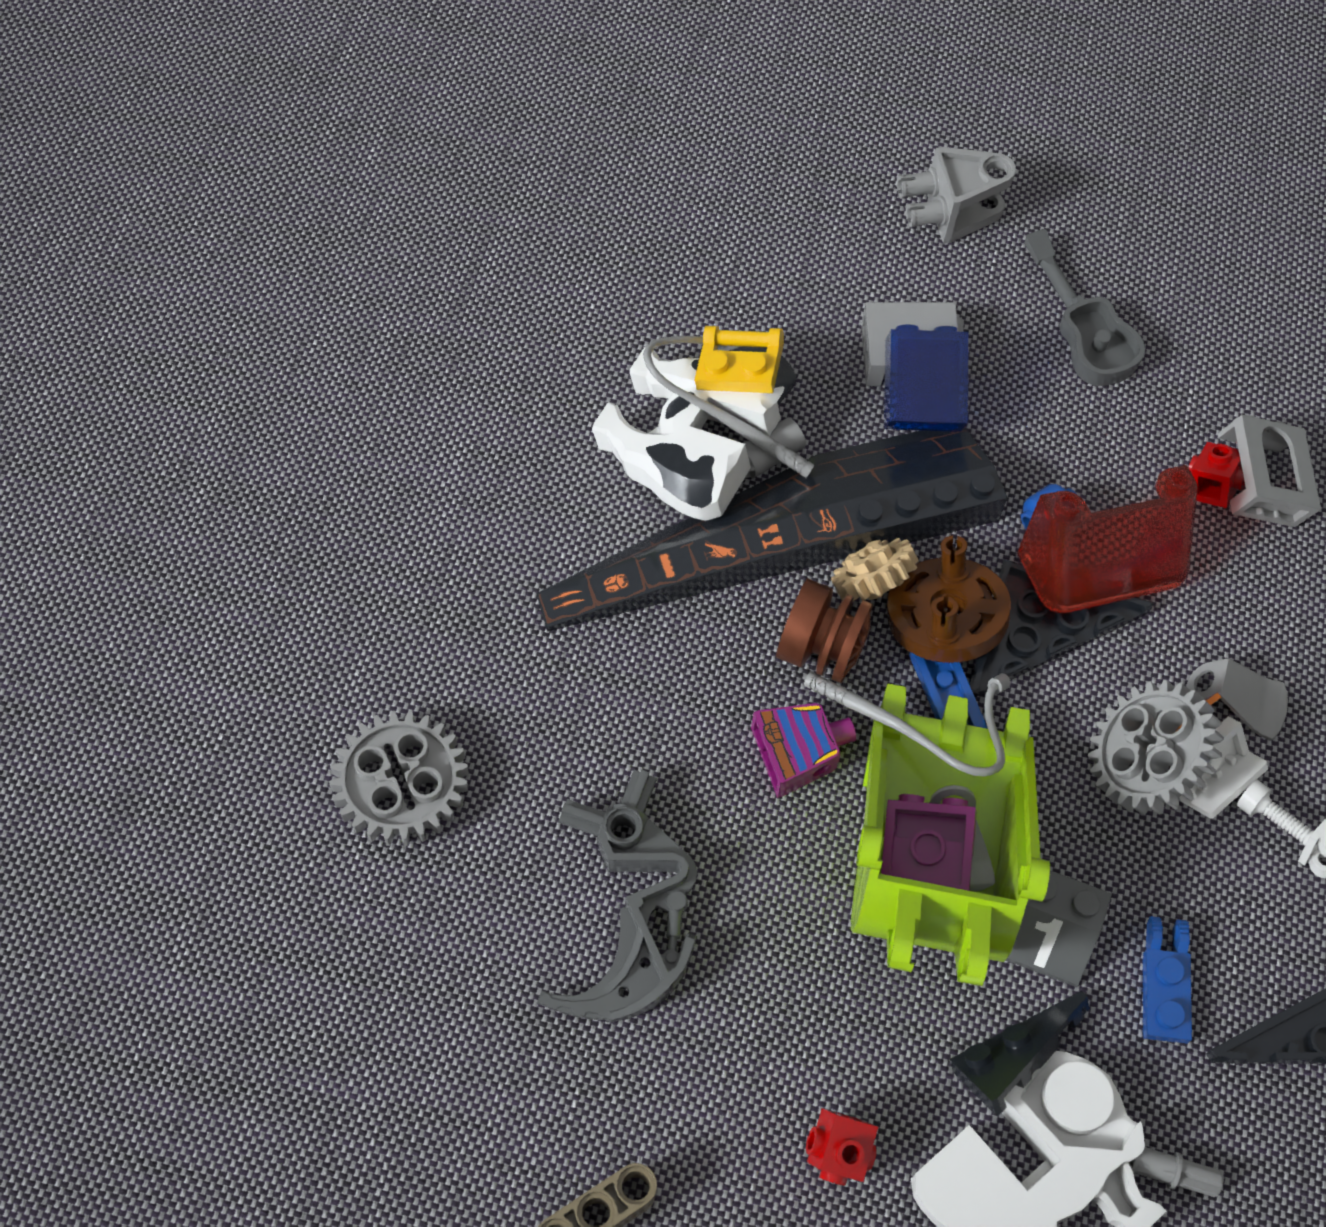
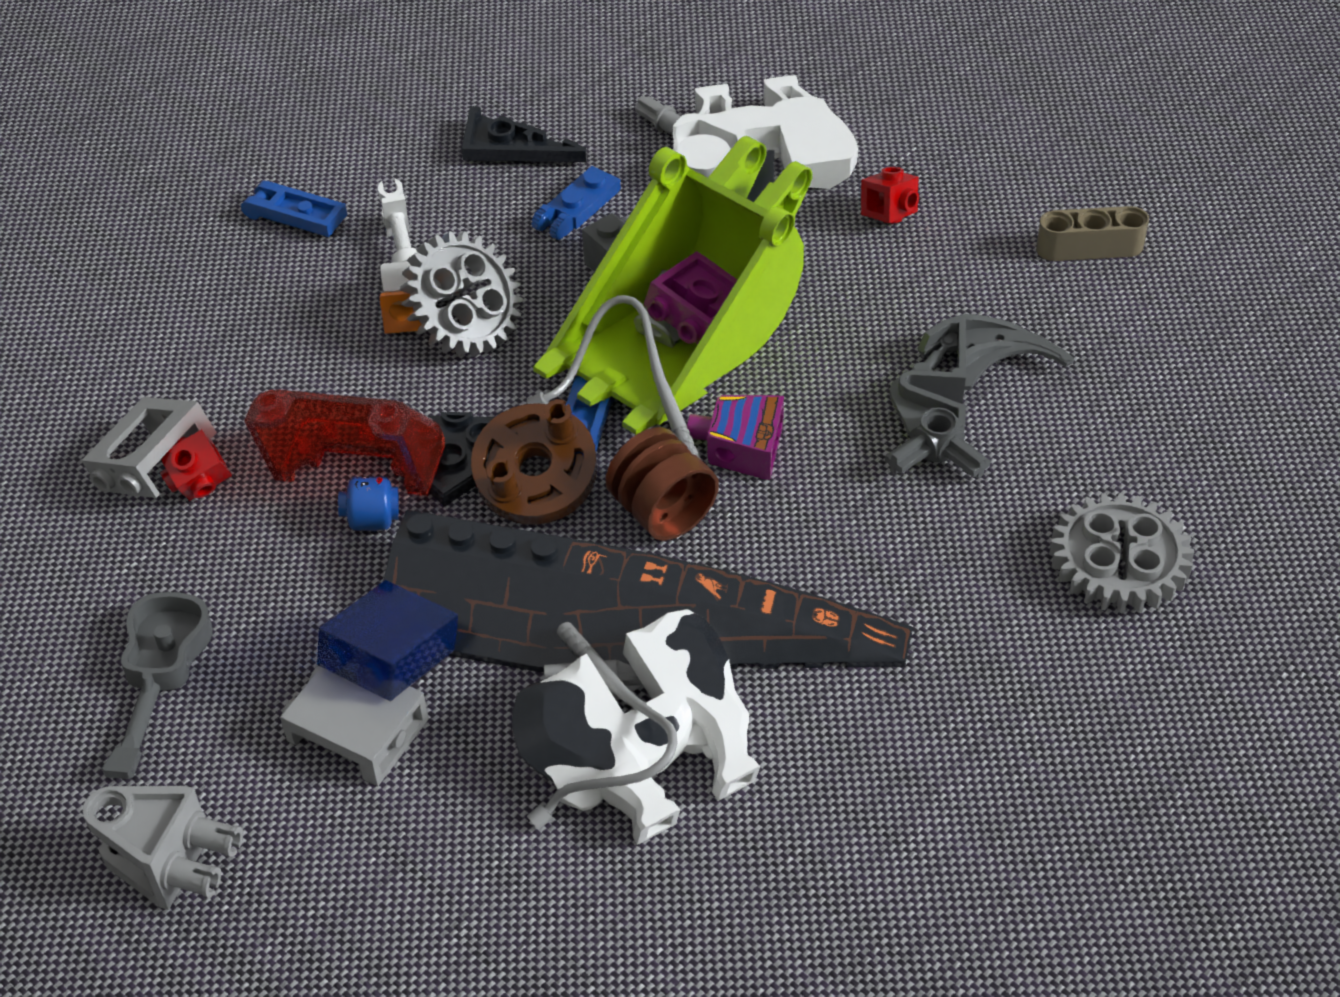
camera: 145 degrees left, 15 degrees down
yellow plate [694,326,784,393] -> none
tan gear [831,538,919,601] -> none
light grey piece [1187,658,1288,741] -> none

